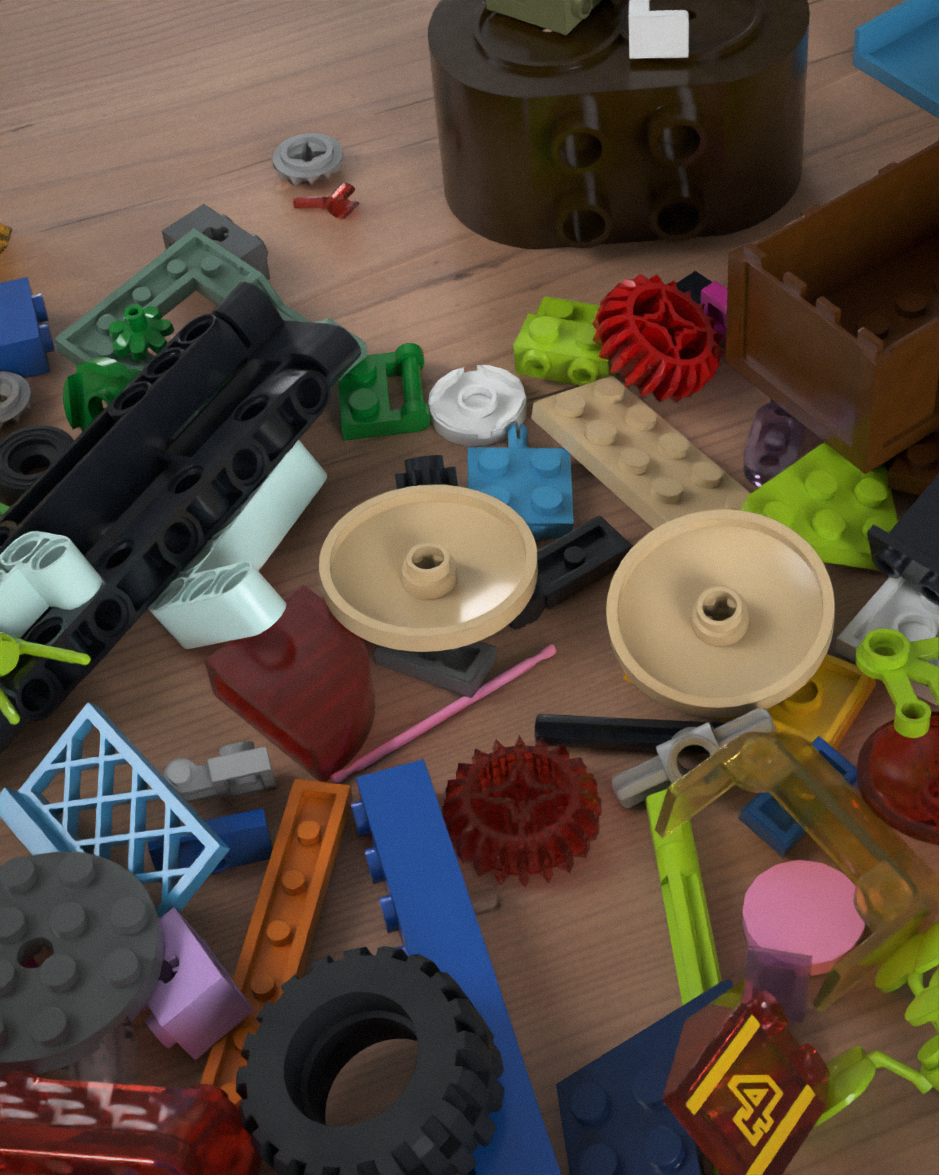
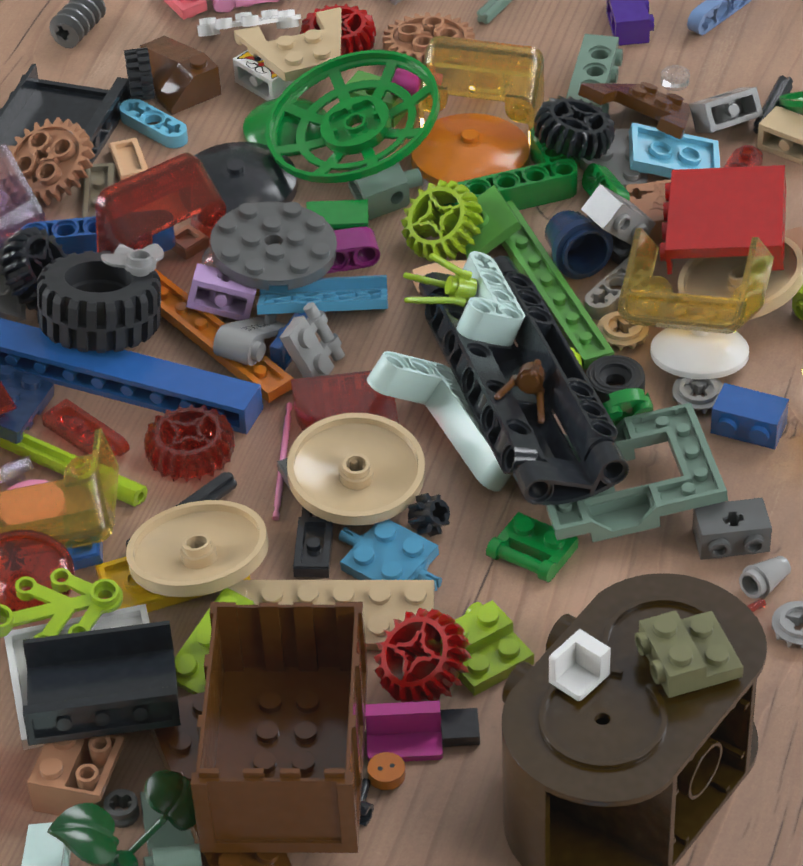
camera: 125 degrees right, 5 degrees down
green plant [109,304,174,361] -> none
white tile [429,365,527,446] -> none
light grey axle [611,708,778,808] -> none
none -> clear red plate [41,398,130,468]
none -> light grey plate [101,243,164,277]
none -> light grey door [213,314,286,366]
none -> reddish brown plant [494,359,546,424]
none -> light grey cone [739,556,791,599]

